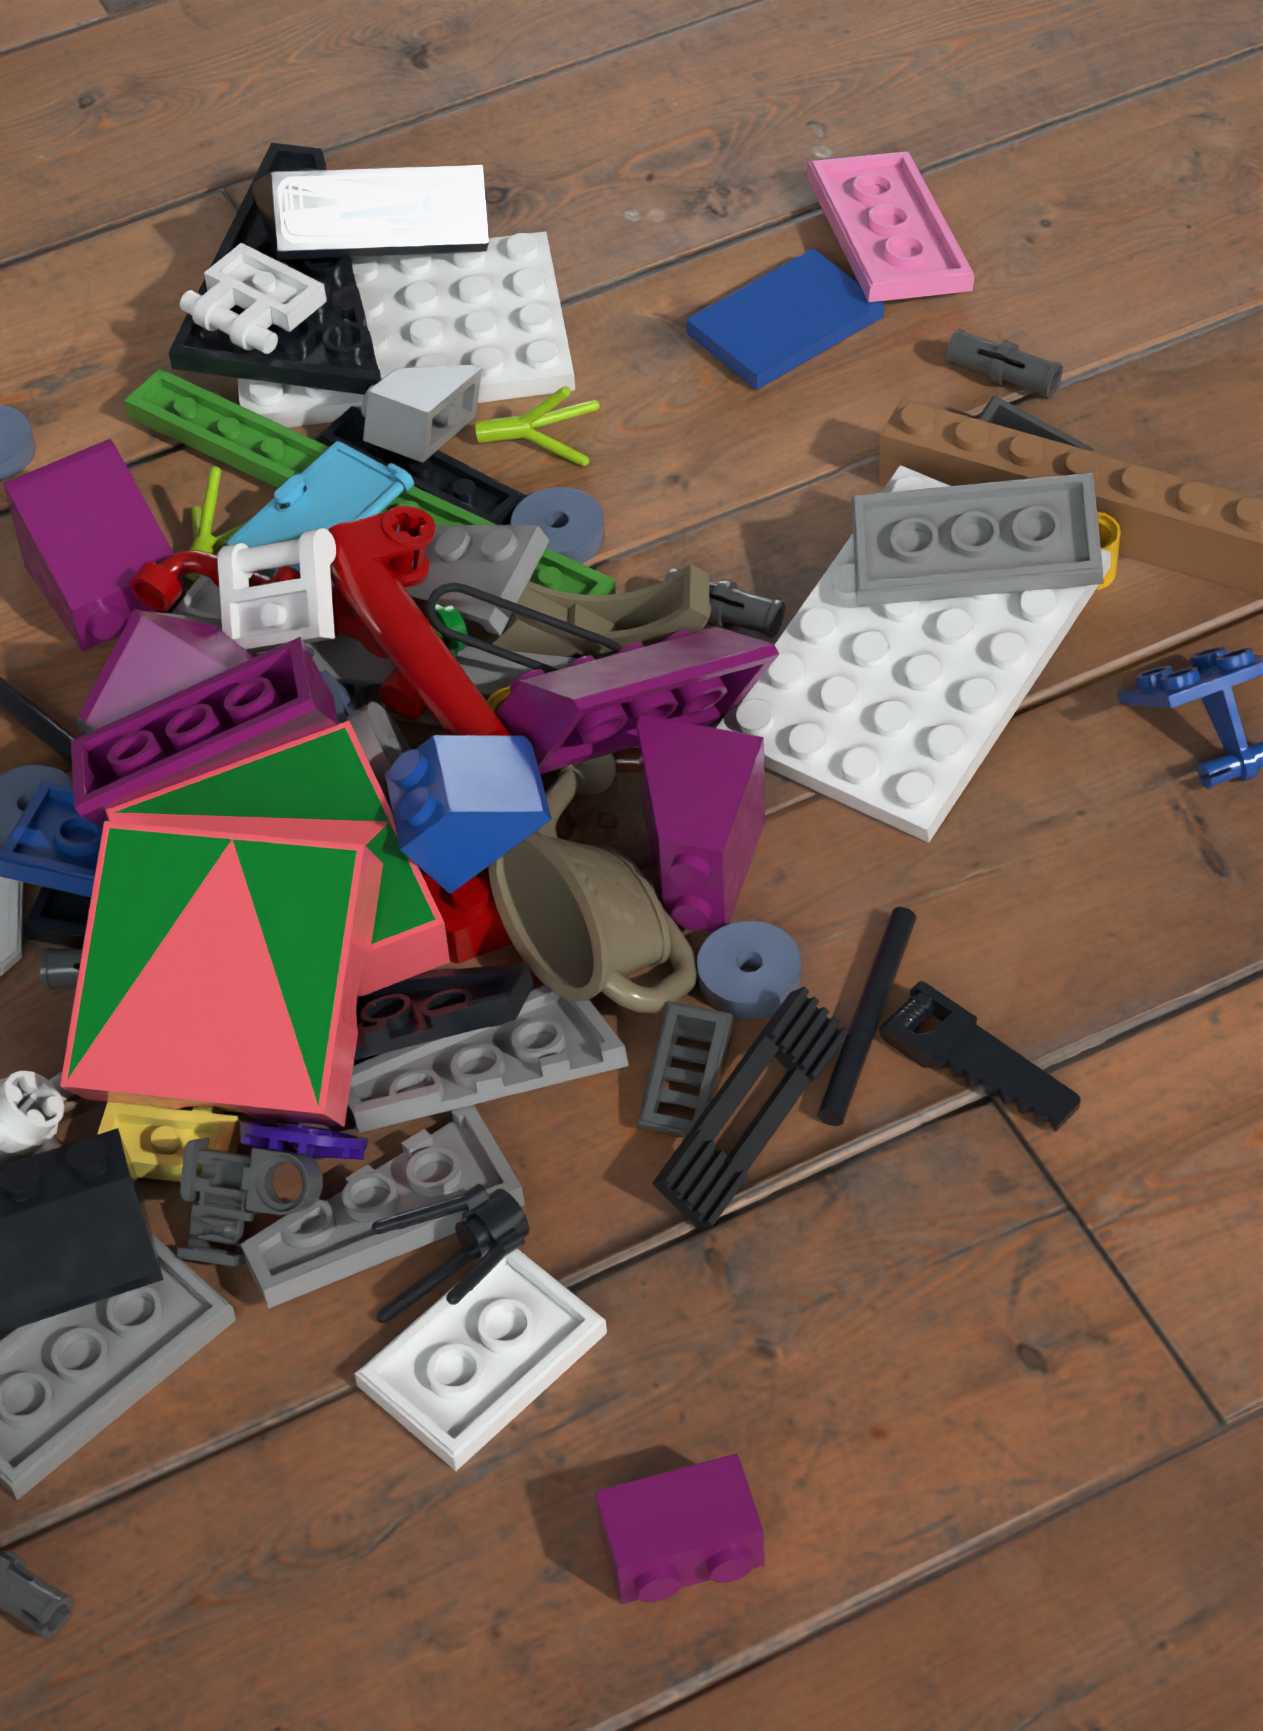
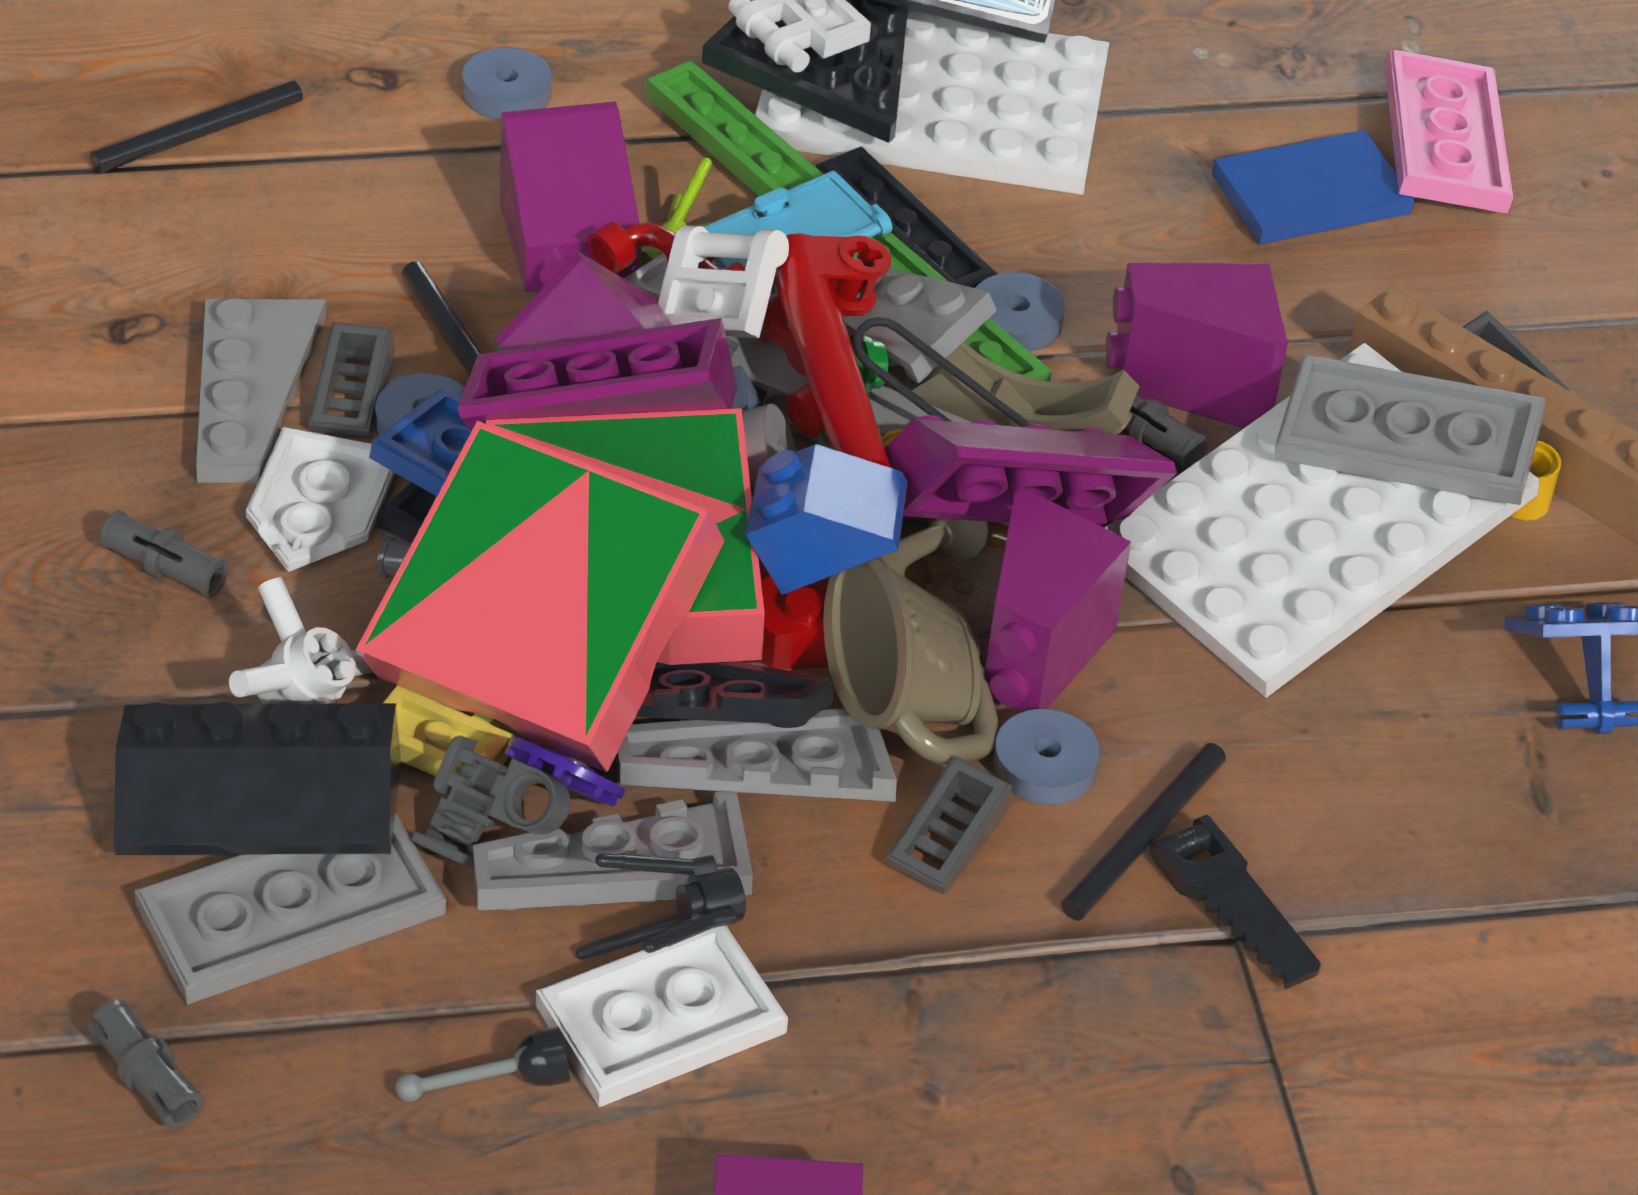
camera: 10 degrees right, 5 degrees down
light grey slope [361,364,482,463] -> none
lime plant [475,386,600,466] -> none
black container [652,986,849,1230] -> none
dark grey pin [946,329,1063,398] -> none
none -> hinge [395,1026,570,1102]
none -> magenta slope [1105,263,1288,429]

